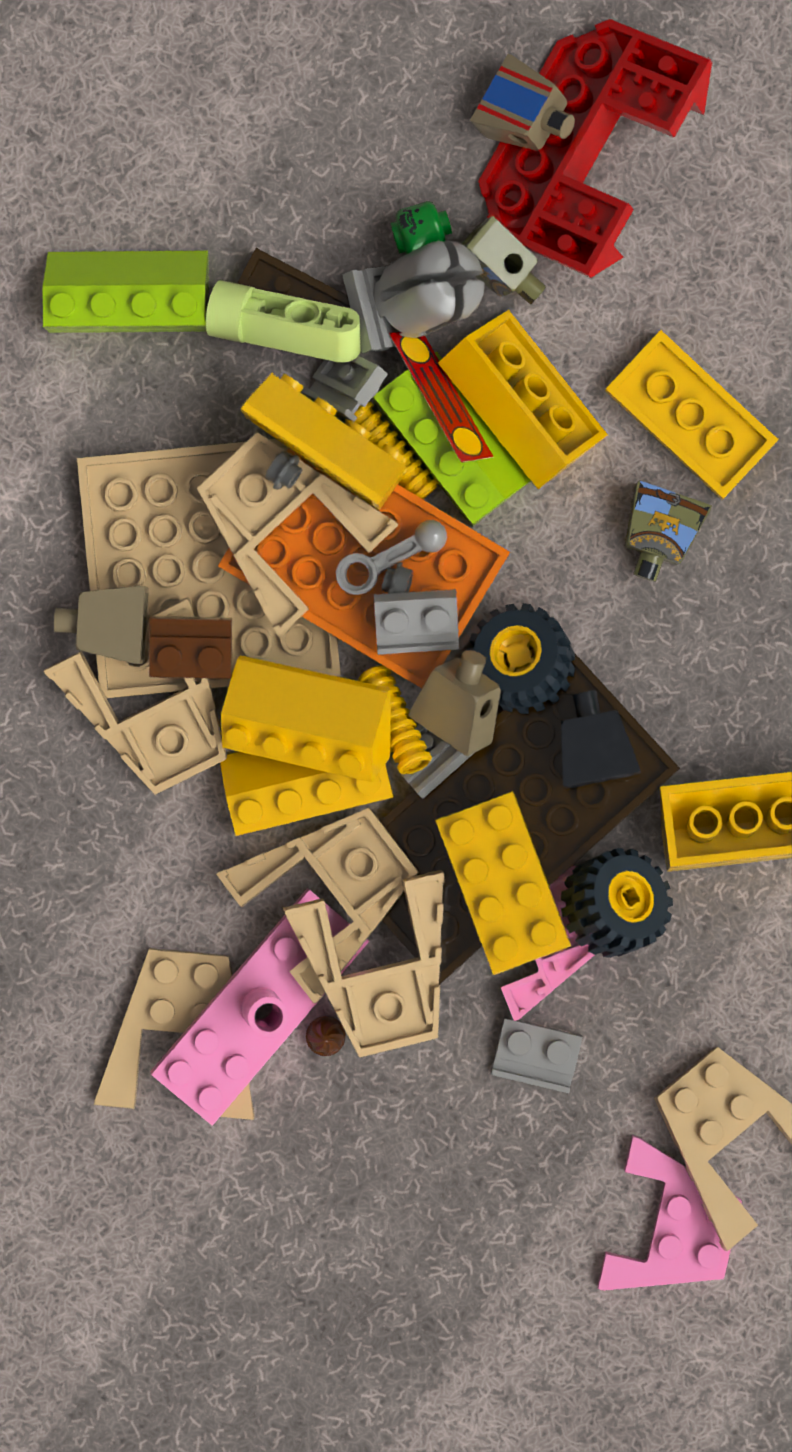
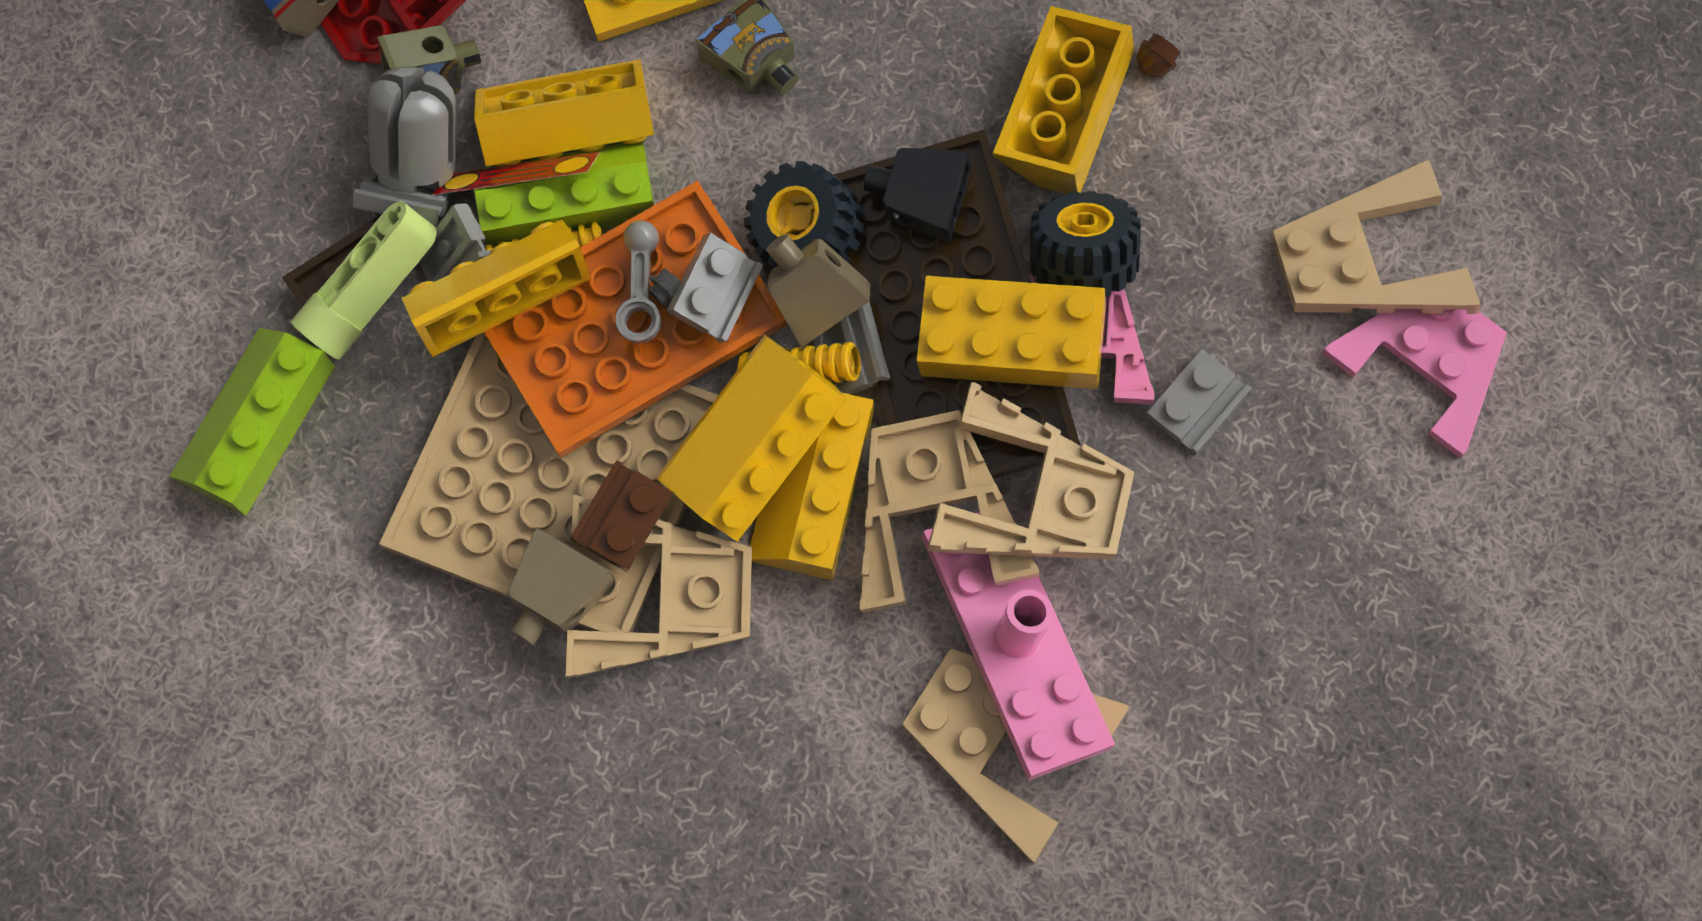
camera: 60 degrees left, 15 degrees down
tan wing [197,432,398,636] -> none
dark grey plate [265,451,303,490] -> none
reddish brown plate [306,1016,346,1056] -> none
green head [390,201,452,254] -> none

